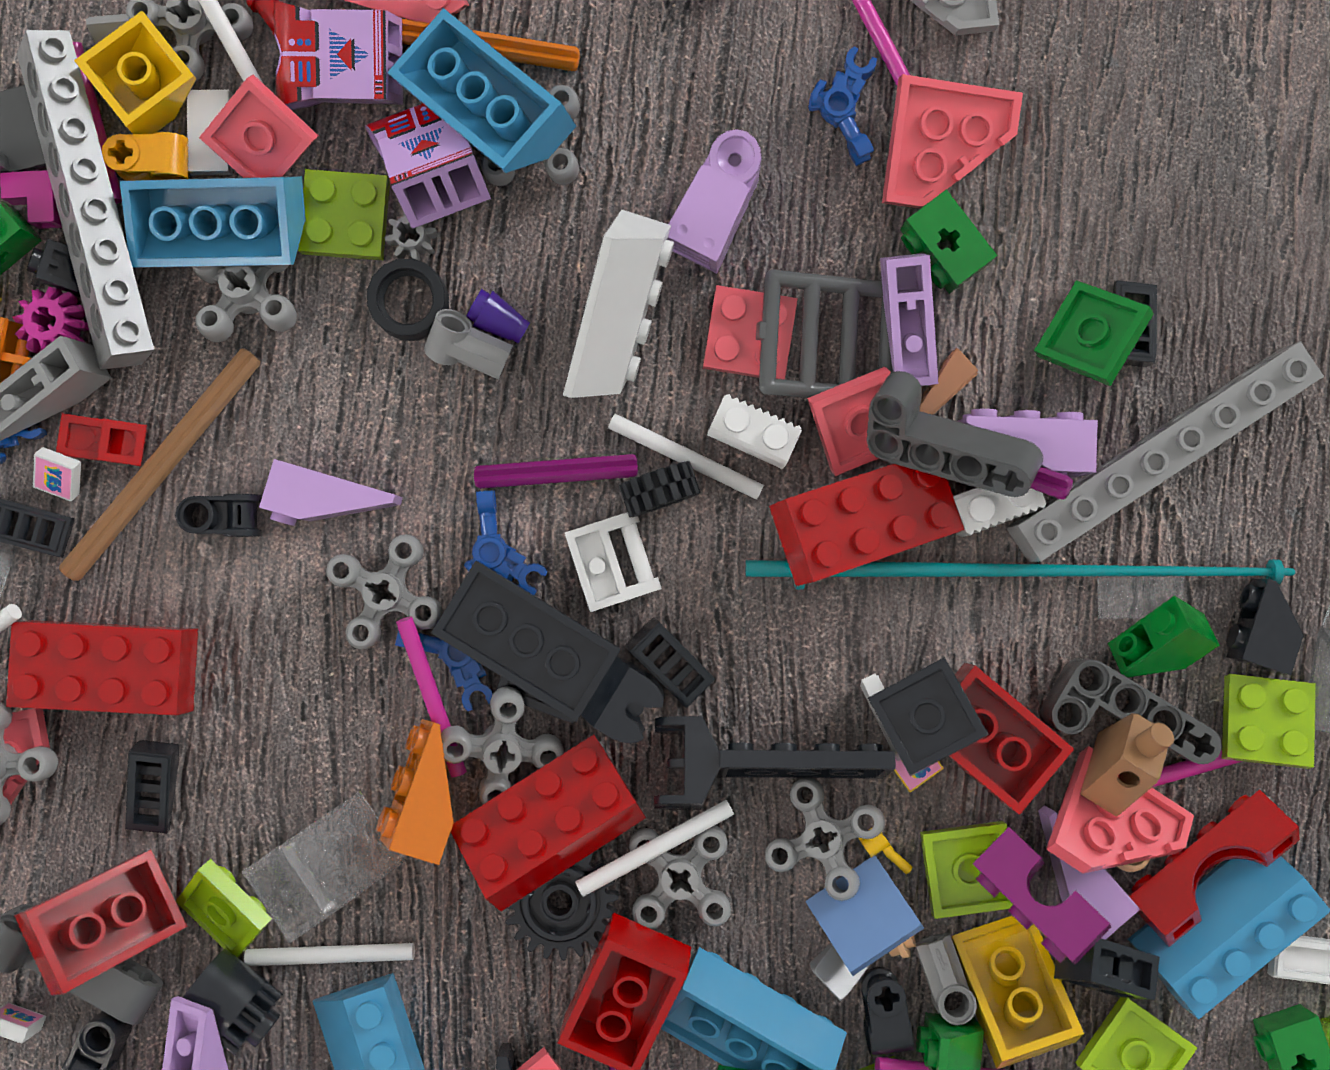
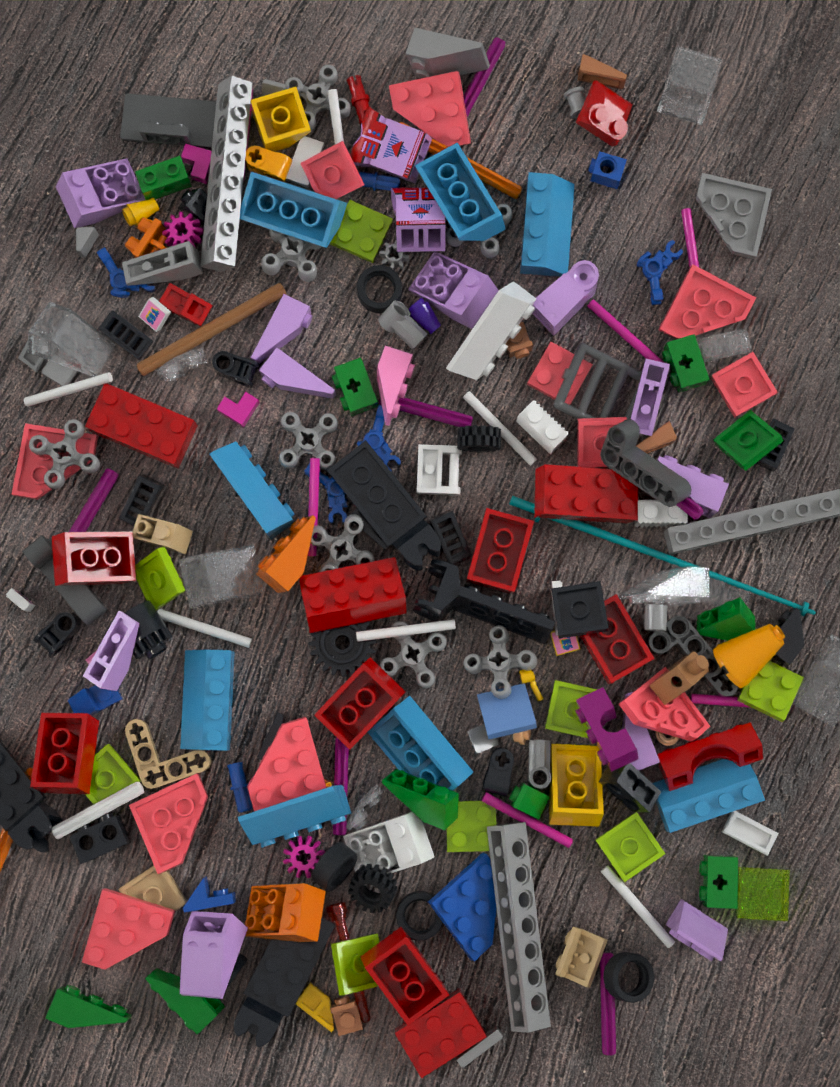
camera: 20 degrees right, 5 degrees down
none -> magenta axle [69,468,119,532]
none -> tan slope [133,514,193,554]
none -> clear slope [157,348,207,382]
none -> dark azure slope [209,441,295,540]
none -> dark pink piece [217,392,260,428]
none -> lavender slope [251,294,313,364]
none -> green brick [332,358,378,417]
none -> blue axle [358,171,400,191]
none -> bright pink slope [376,346,415,426]
none -> lavender slope [408,251,499,329]
none -> red brick [466,508,534,595]
none -> nougat bracket [506,322,533,359]
none -> dark azure slope [520,172,575,277]
none -> dark pink bar [587,299,665,363]
none -> clear slope [619,566,710,606]
none -> light grey piece [640,604,668,631]
none -> clear slope [696,329,752,363]
none -> coral plate [710,352,778,418]
none -> light orange cone [713,624,785,688]

